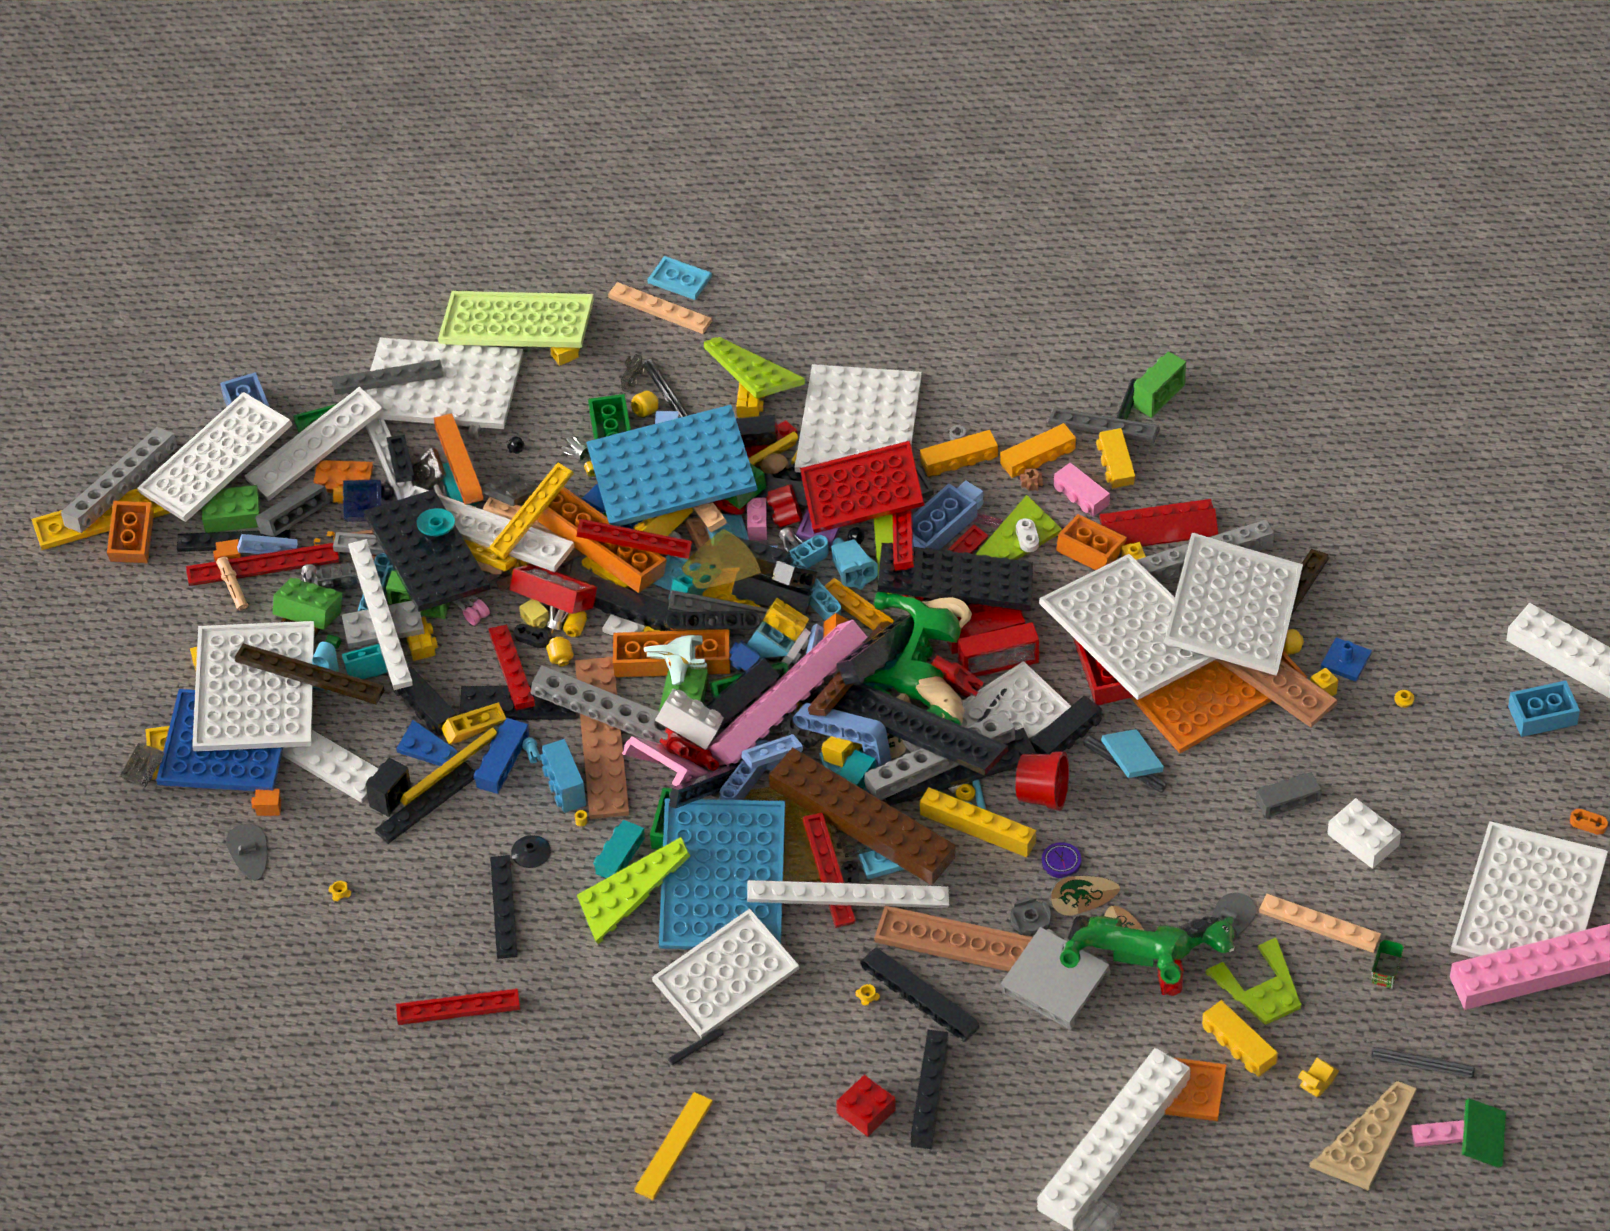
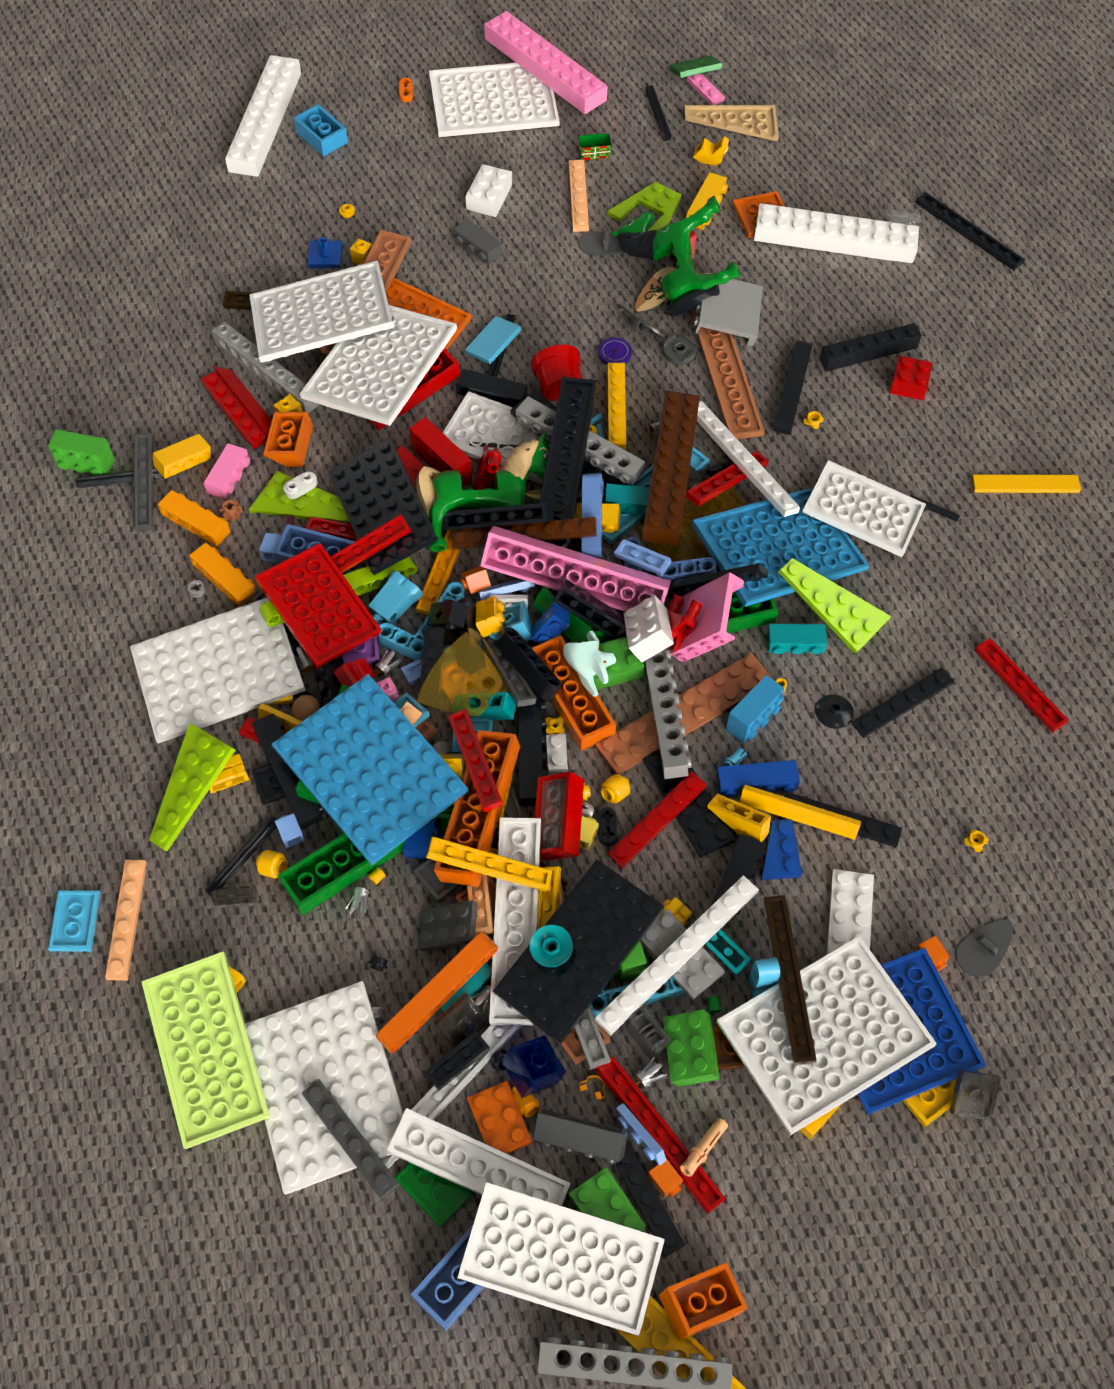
camera: 120 degrees left, 10 degrees up
black brick [366,757,412,817] -> none

